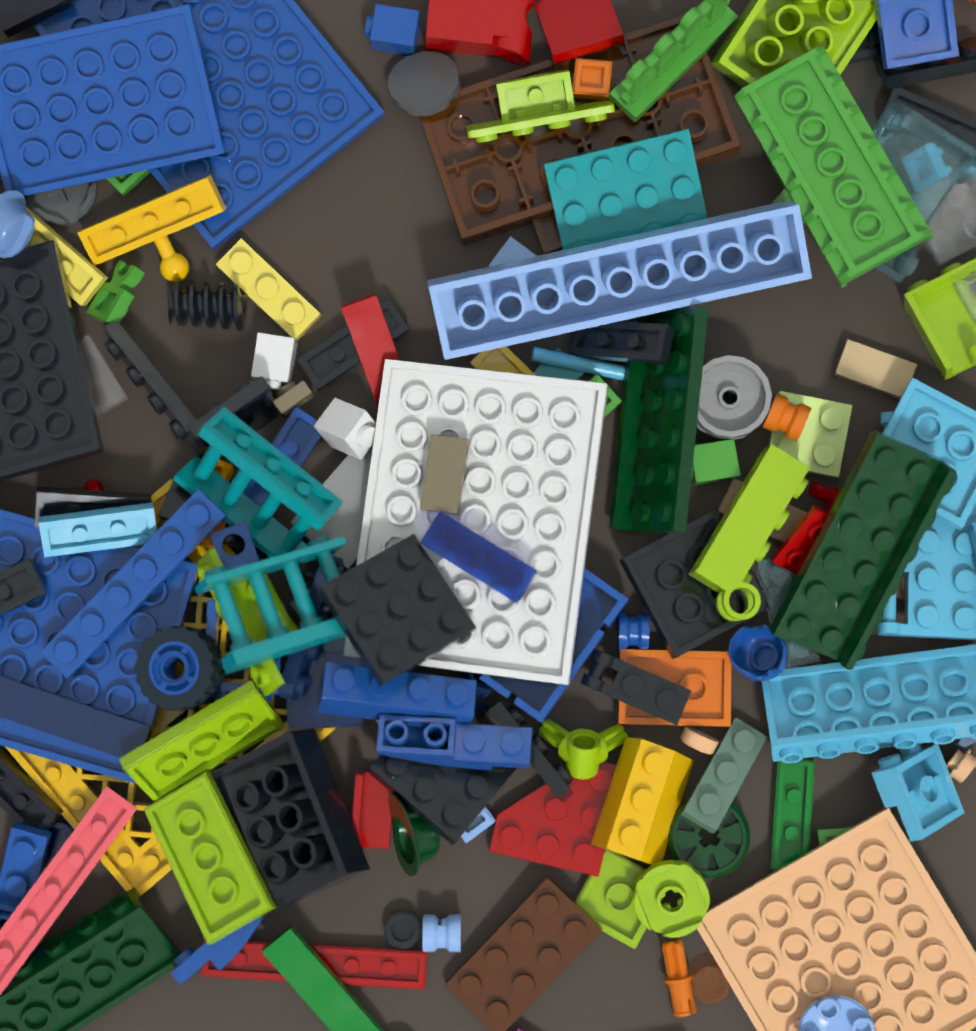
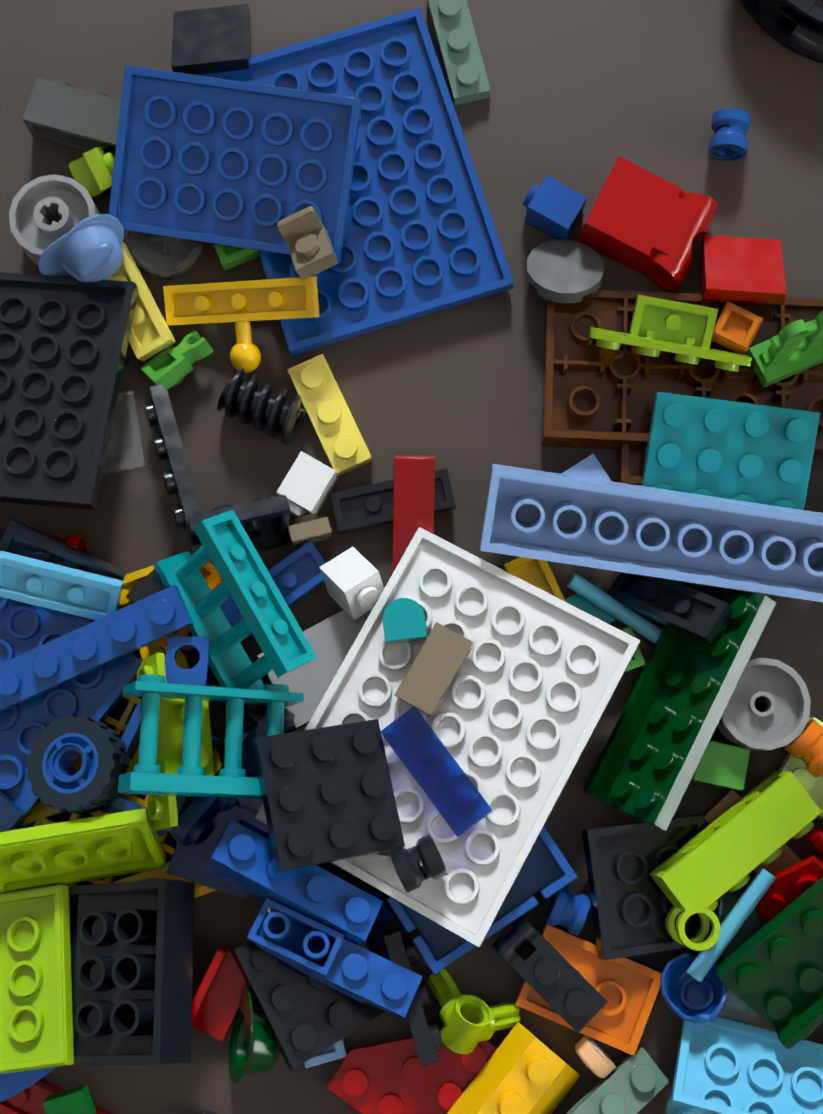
camera: 20 degrees right, 5 degrees down
none -> dark tan bracket [277,206,339,281]
none -> teal tile [383,598,428,644]
none -> black wheel [390,834,448,893]
none -> medium azure bar [687,867,776,982]

